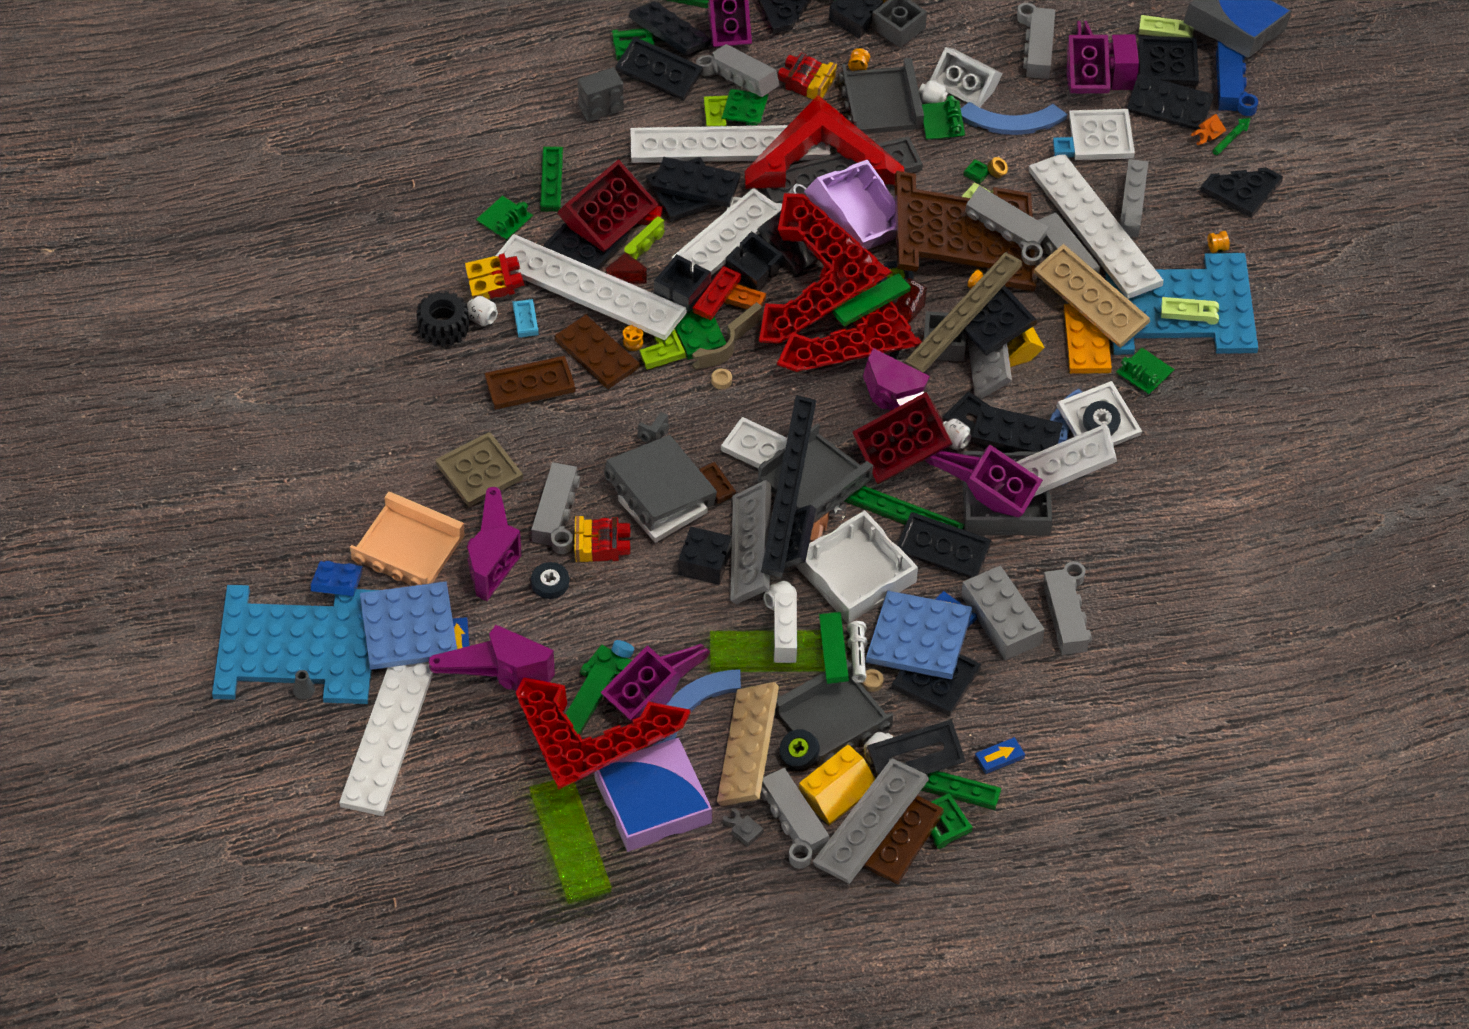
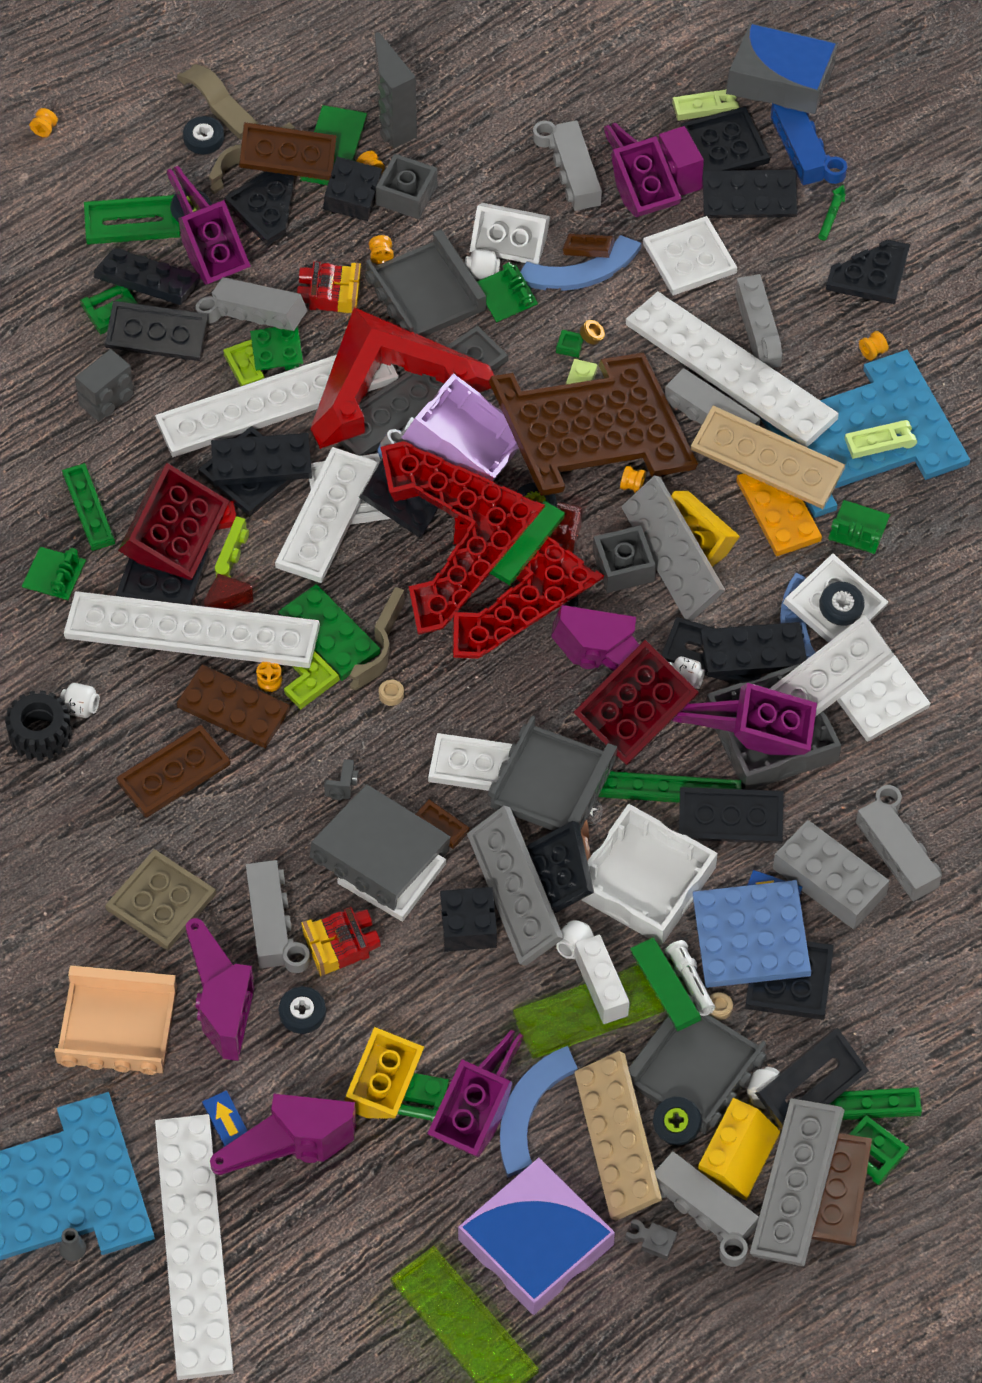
camera: 20 degrees left, 5 degrees up
blue plate [311,561,363,596] -> none
medium blue plate [360,581,457,670] -> none
hips [465,253,524,299] -> none
medium azure plate [512,299,539,338] -> none
red wedge [515,677,691,790] -> none
green tile [566,664,615,735] -> none
dark azure tile [611,640,634,658] -> none
black piece [654,254,711,314] -> none
red plate [693,266,741,320] -> none
orange plate [724,285,766,309] -> none
black piece [725,231,783,291] -> none
black plate [760,395,817,578] -> none
dark tan tile [904,252,1022,373] -> none
black plate [963,285,1037,355] -> none
light grey hinge [965,186,1048,265] -> none
blue tile [975,737,1025,774] -> none
dark azure plate [1053,137,1075,157] -> none
orange plate [1191,114,1226,146] -> none
none -> yellow slope [344,1027,424,1118]
none -> reddish brown plate [563,234,615,258]
none -> white plate [837,656,931,742]

